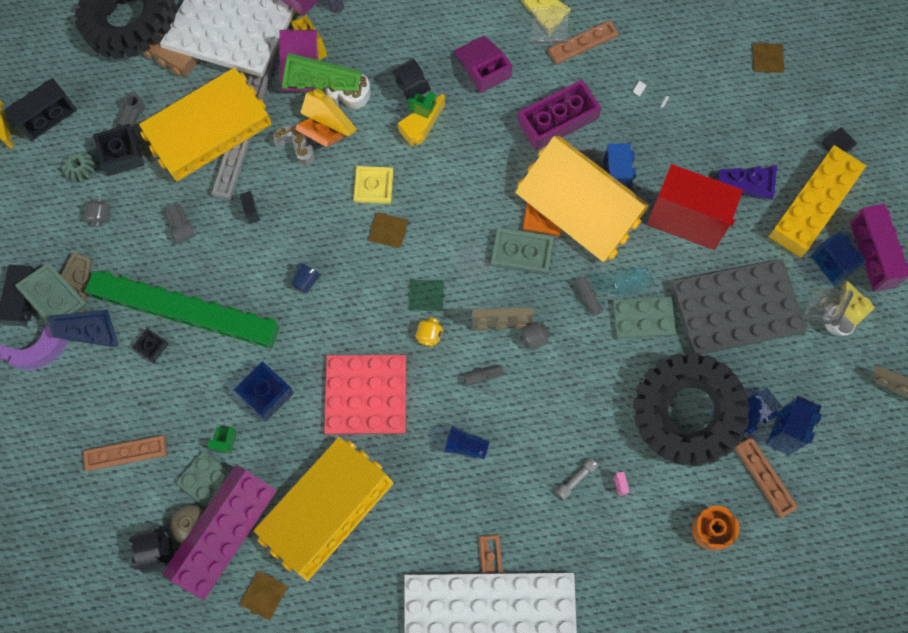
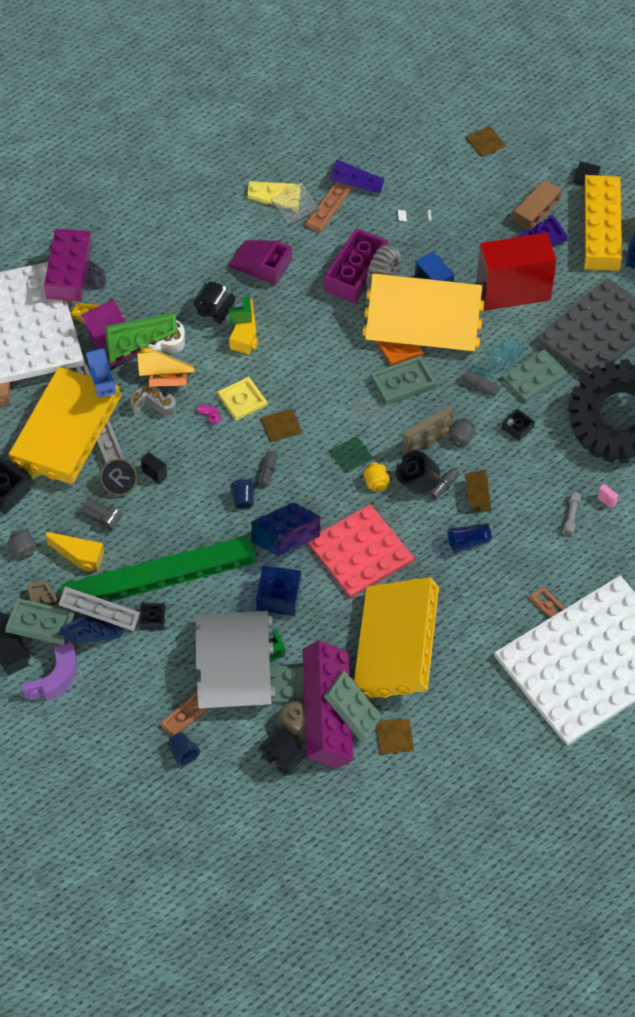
camera: 35 degrees left, 15 degrees down
none -> yellow slope [46,532,104,572]
none -> light grey plate [58,587,140,631]
none -> blue arch [86,347,117,398]
none -> black tile [100,458,138,496]
none -> dark blue piece [168,732,200,767]
none -> light grey panel [196,611,276,709]
none -> dark pink arm [198,404,221,424]
none -> clear blue brick [251,502,321,556]
none -> dark grey axle [258,451,278,487]
none -> sand green plate [324,670,382,742]
none -> dark purple wing [330,159,384,193]
none -> light grey gear [366,245,401,289]
none -> black brick [395,450,440,495]
none -> pearl gold hinge [465,470,492,512]
none -> black piece [502,409,535,441]
none -> medium nougat brick [513,180,562,230]

